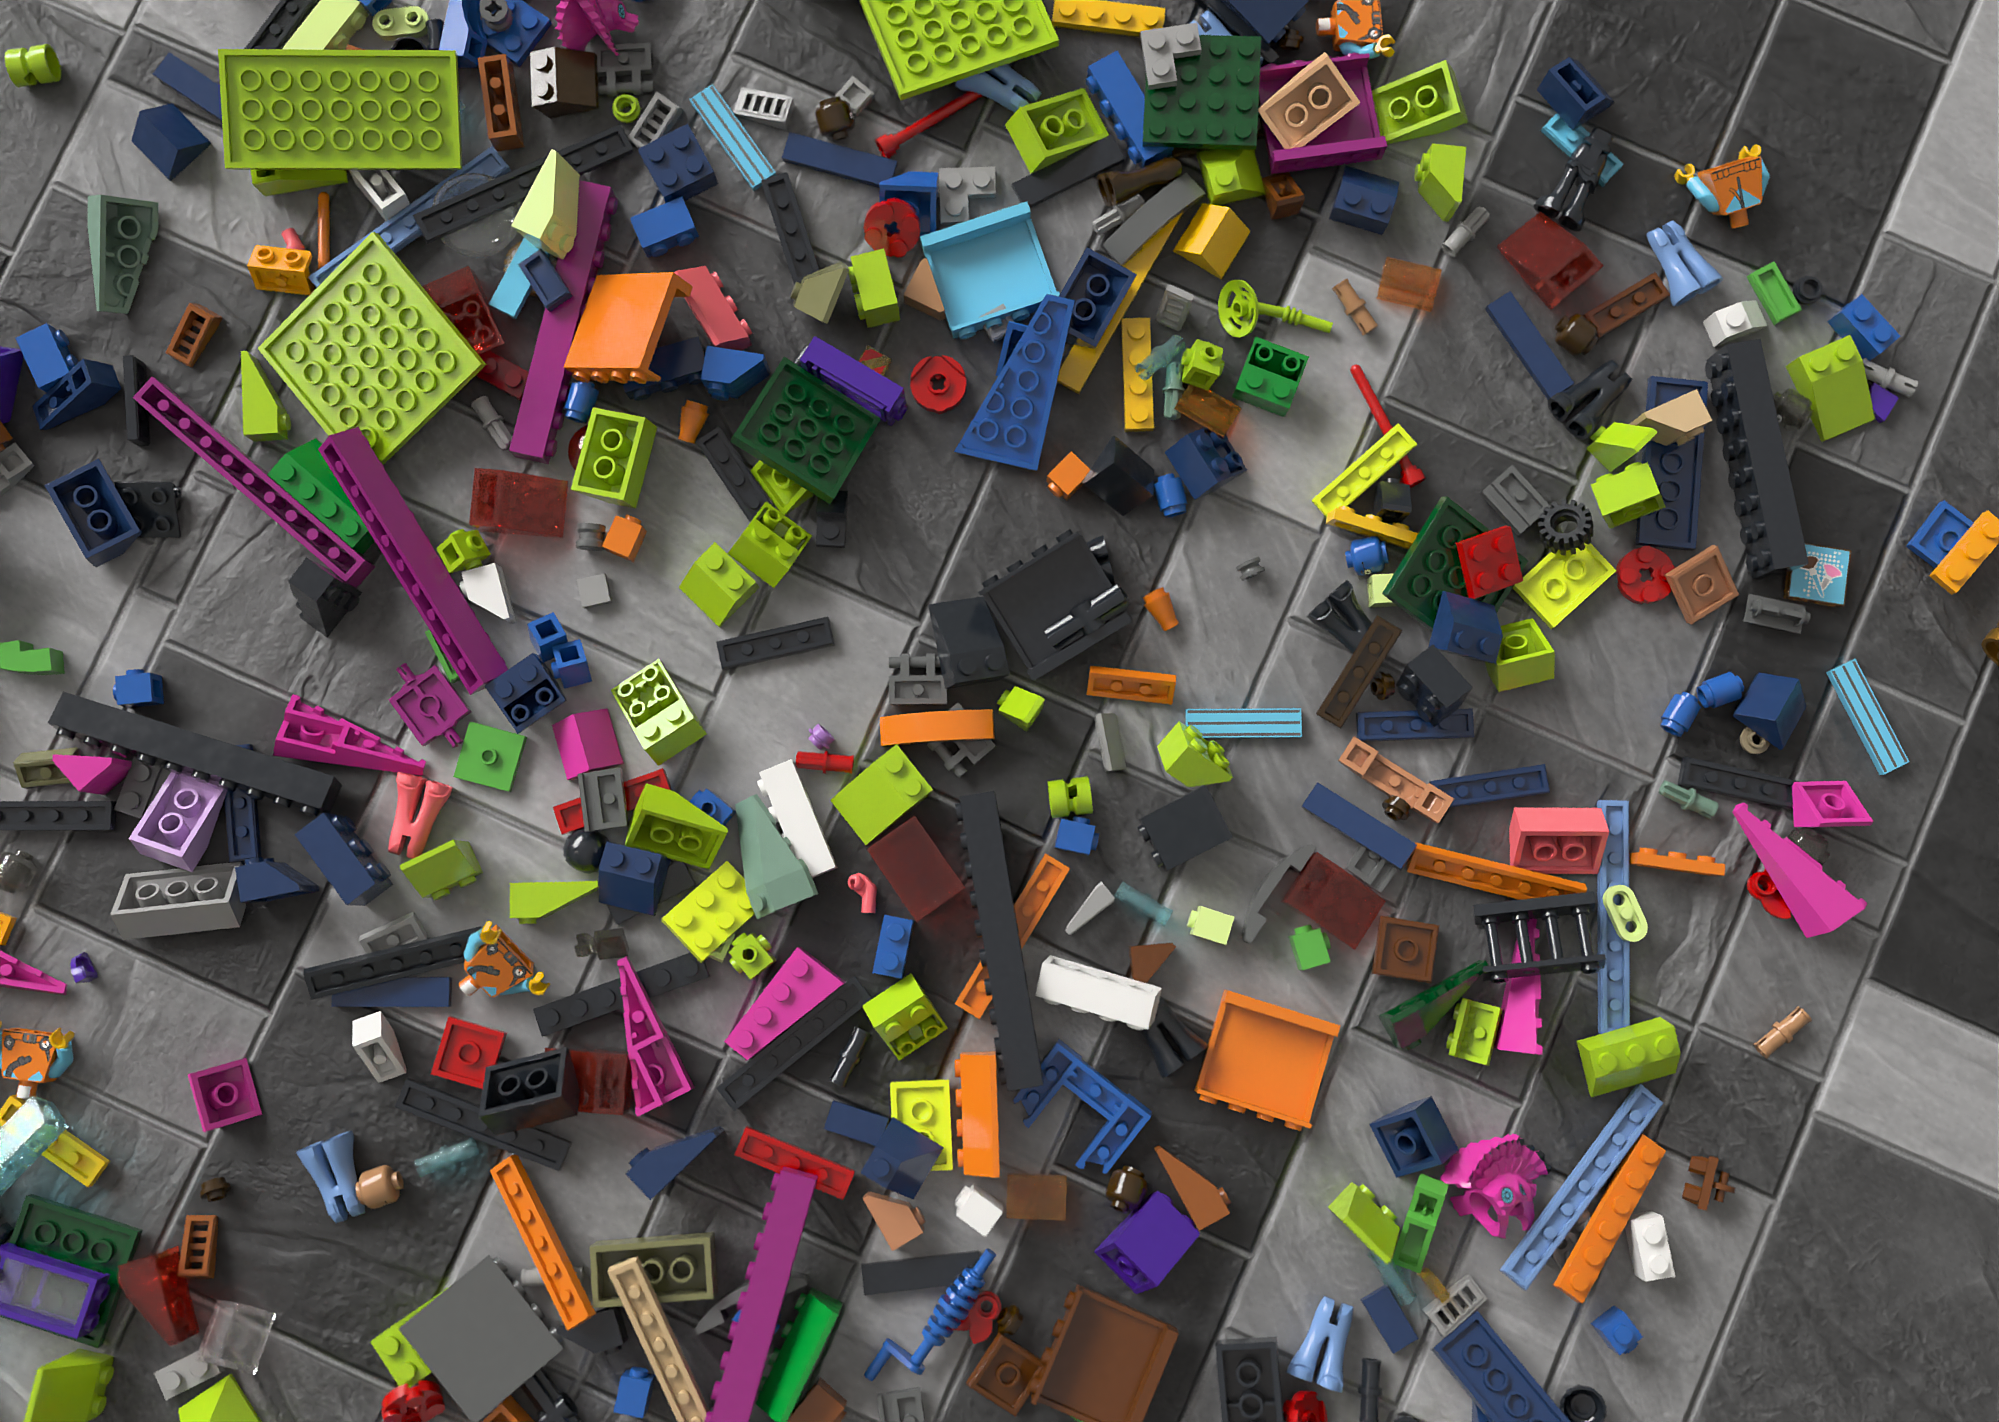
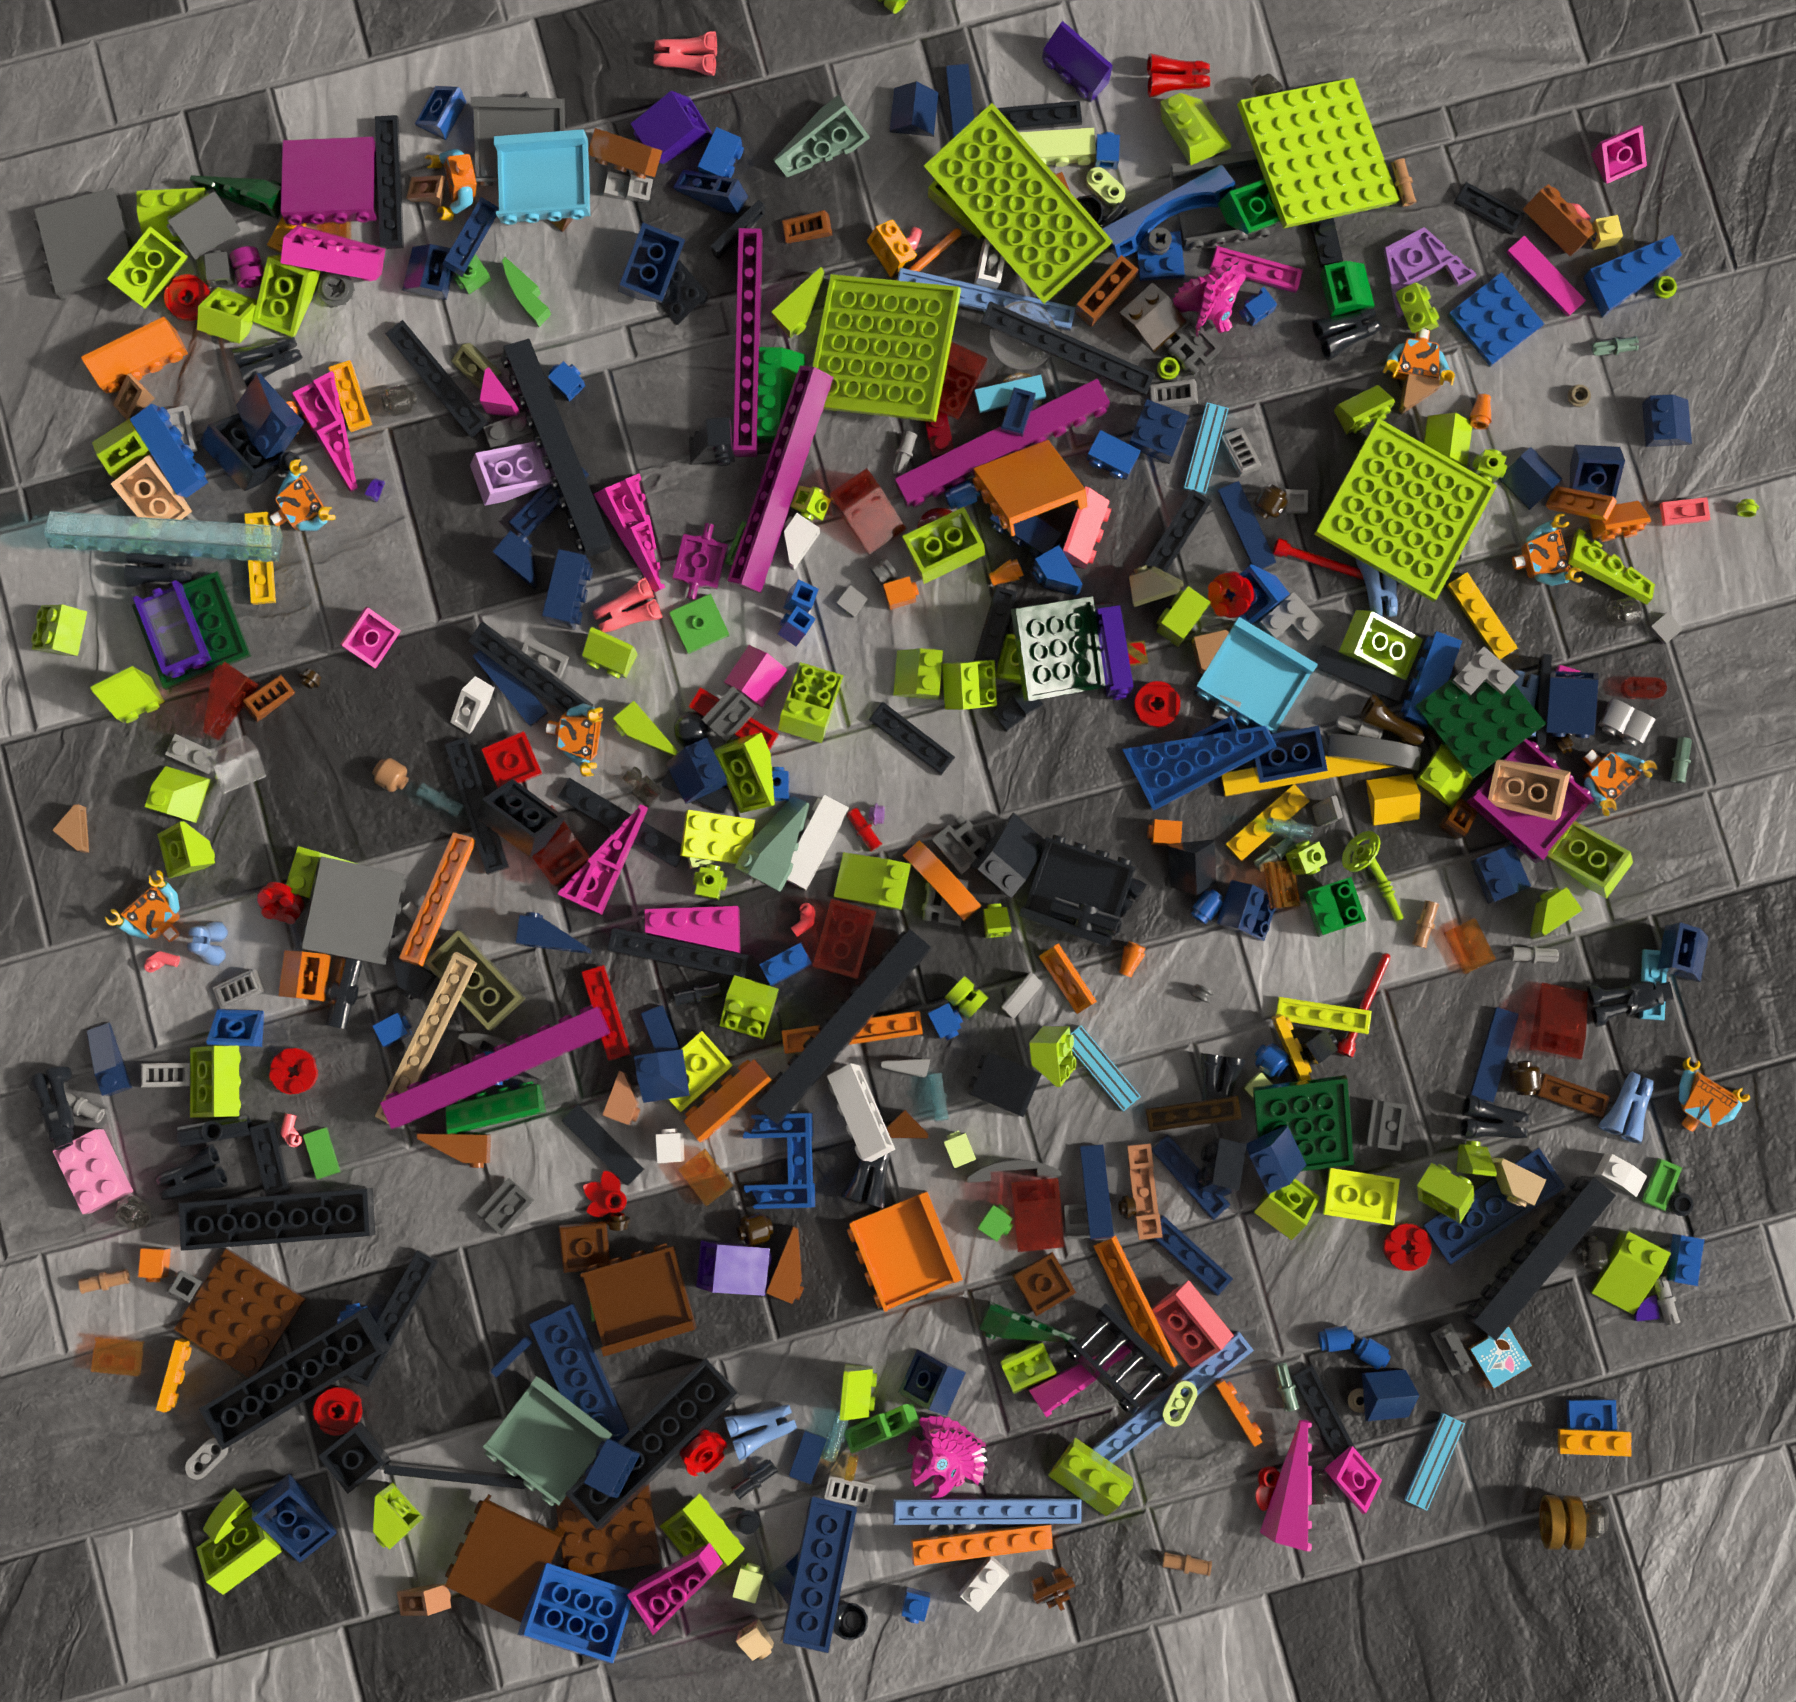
camera: 50 degrees right, 0 degrees up
light grey slope [110,861,246,940] -> none
medium blue piece [296,1130,365,1223] -> none
dark blue slope [485,653,567,734] -> none
yellowish green slope [511,149,579,260] -> none
blue piece [864,1248,996,1381] -> none
dark brown plate [1370,671,1395,700] -> none
red plate [1456,526,1523,599] -> none
black tyre [1538,499,1594,555] -> none
nougat plate [1665,545,1739,624] -> none

